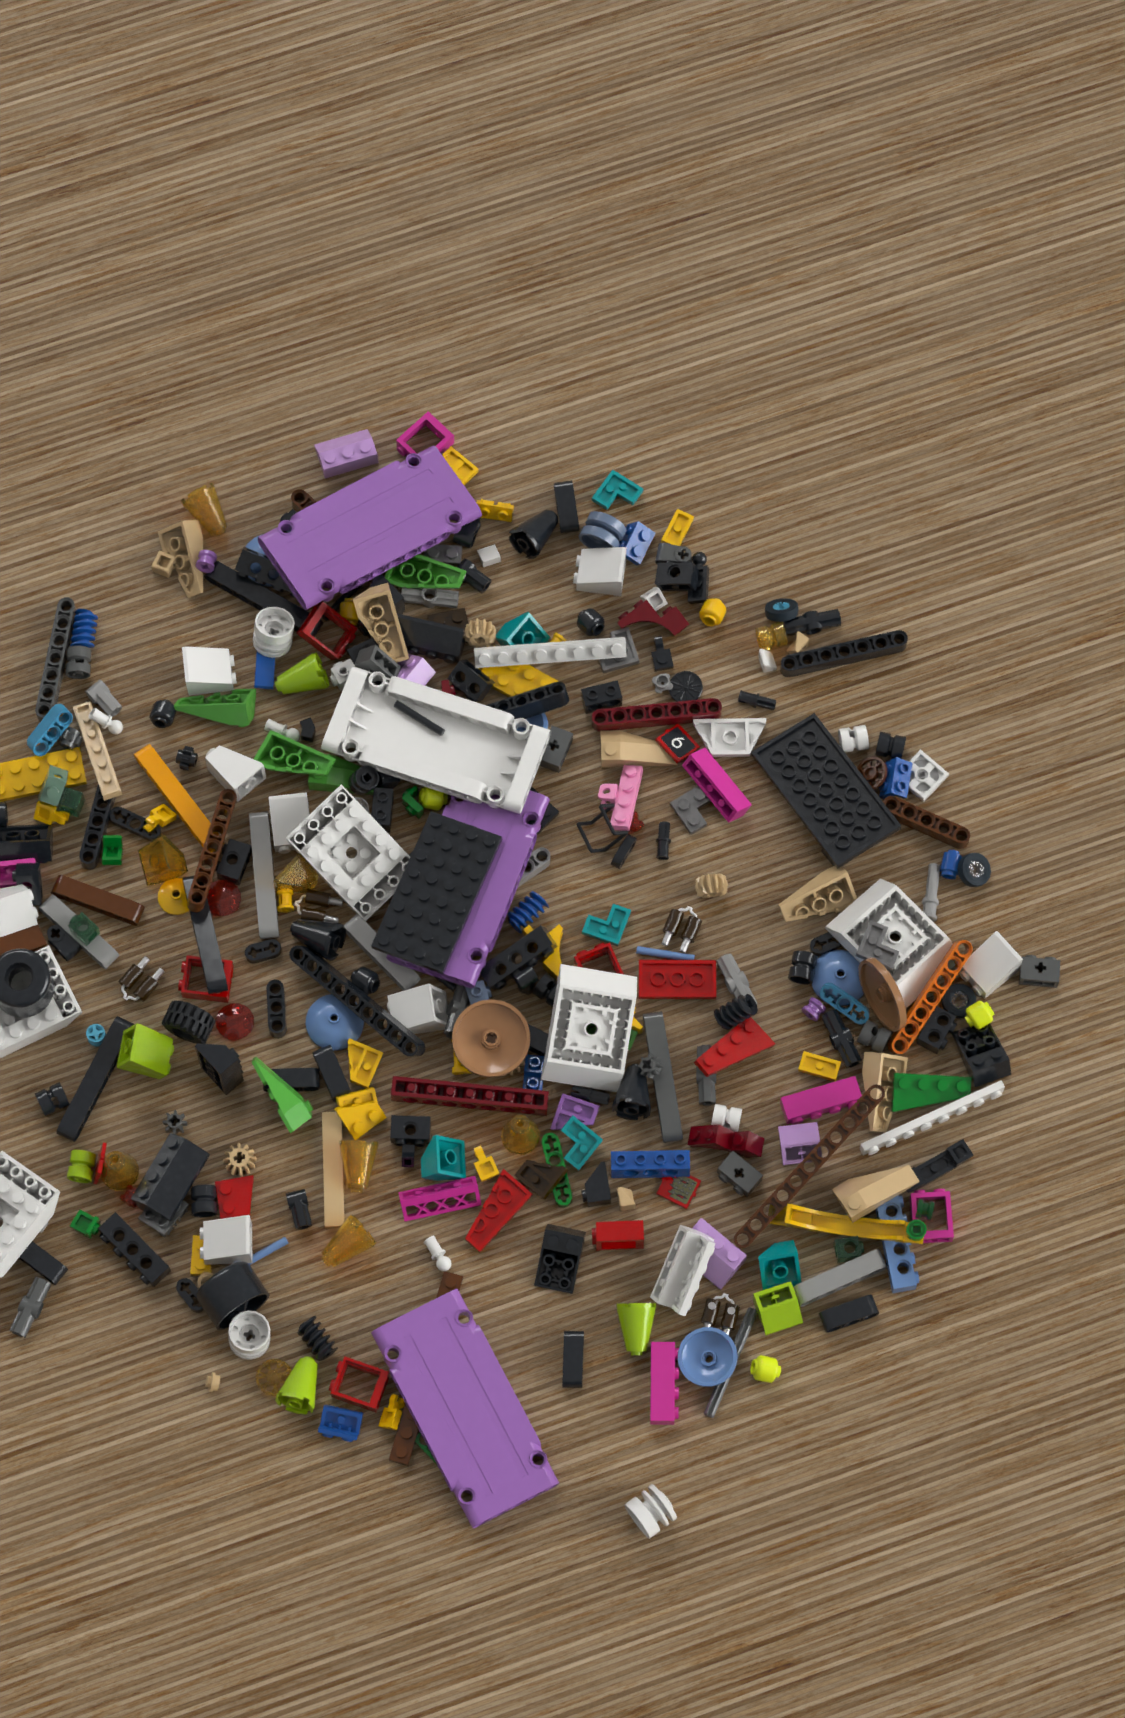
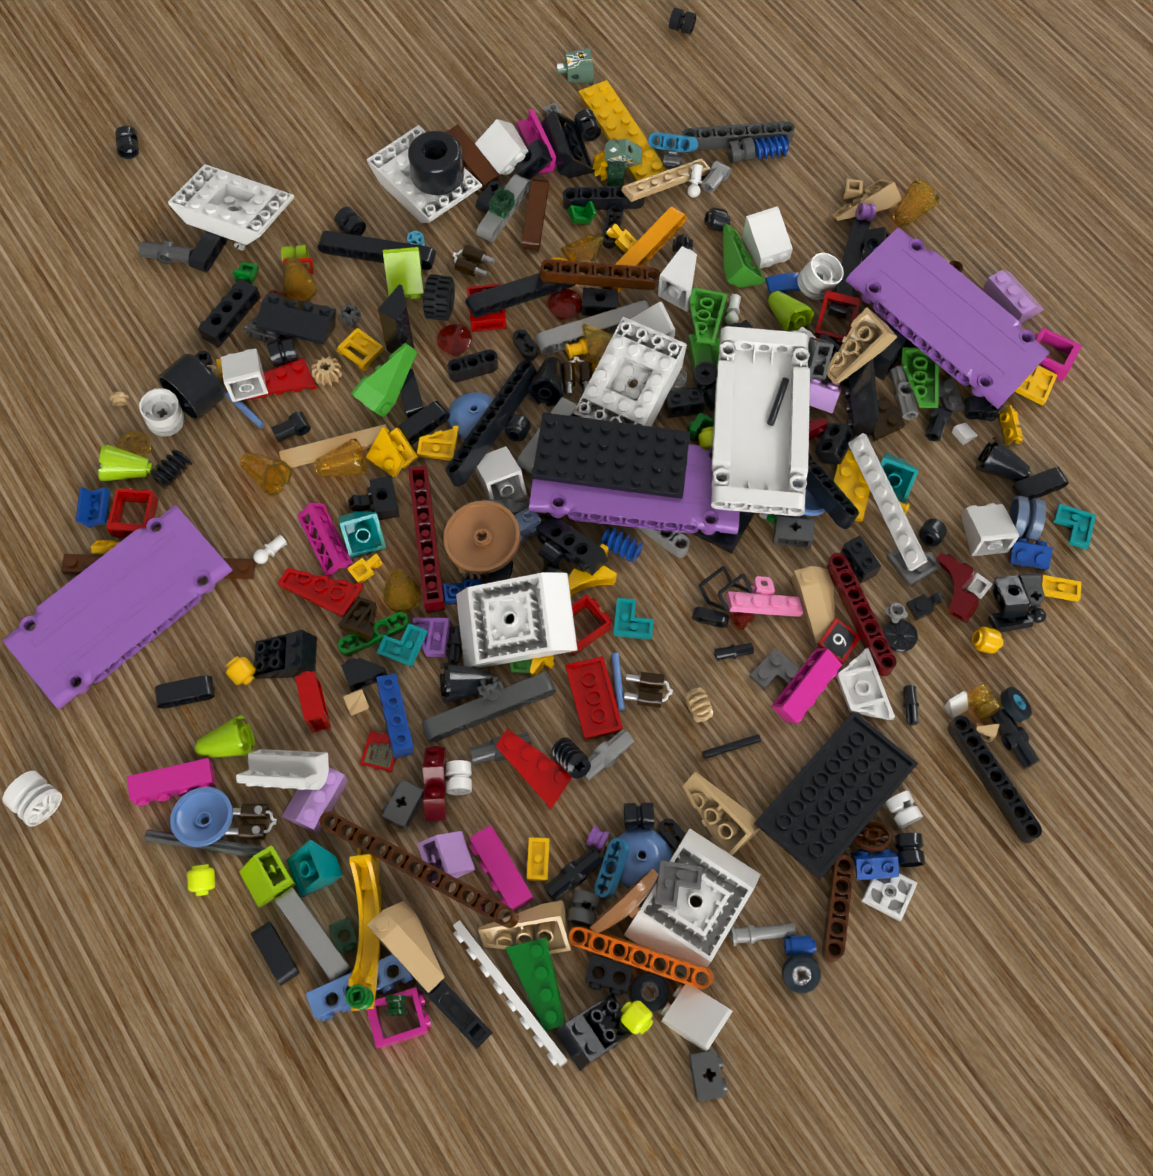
camera: 75 degrees right, 5 degrees down
tan gear [464,618,496,648] -> none
none -> yellow head [226,656,256,686]
none -> yellow plate [336,328,384,371]
none -> black bar [702,734,761,759]

